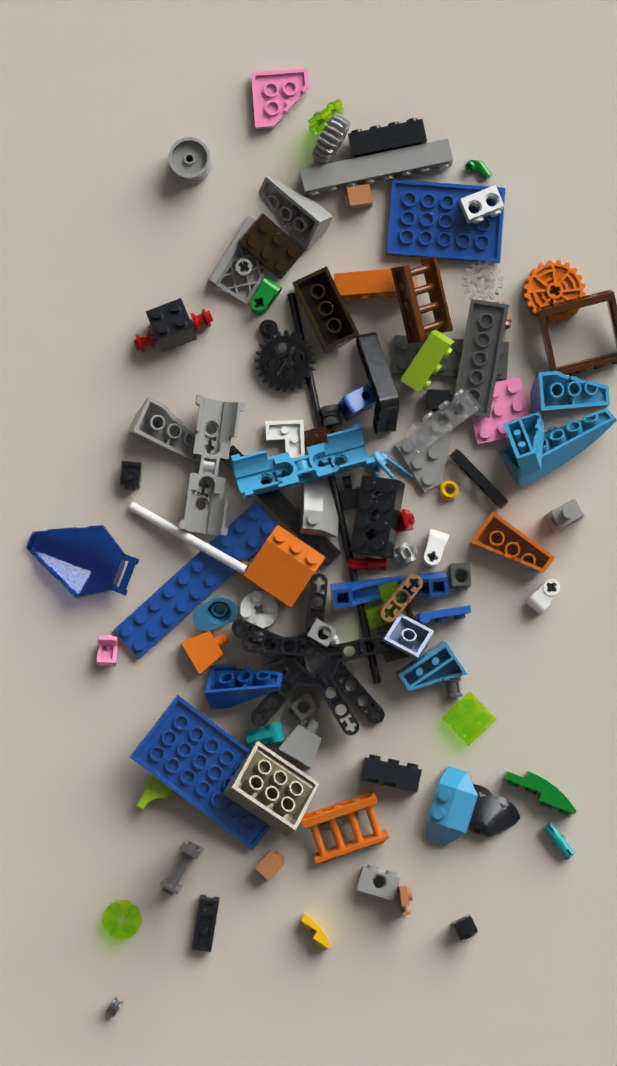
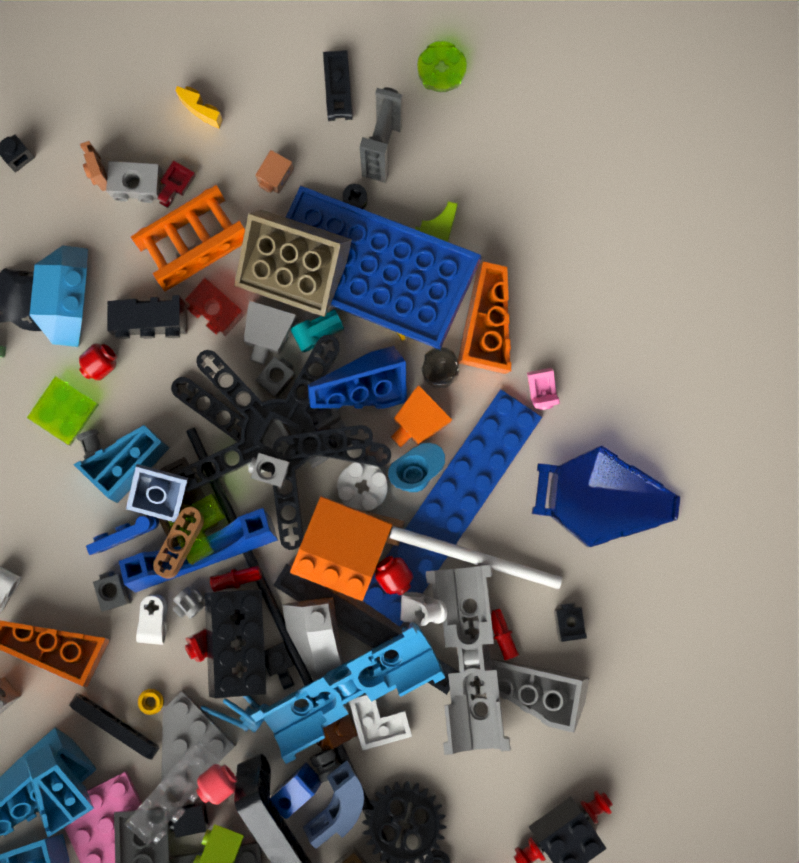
camera: 165 degrees right, 0 degrees up
none -> red head [79,343,117,381]
none -> dark red plate [157,160,196,208]
none -> clear red brick [185,278,245,337]
none -> coral head [196,764,237,805]
none -> sand blue arch [303,761,364,849]
none -> black wheel [342,184,368,210]
none -> red head [375,556,413,595]
none -> white piece [400,592,447,626]
none -> clear smoke hair [421,347,460,388]
none -> orange wedge [457,261,512,374]
none -> red axle [491,609,519,661]

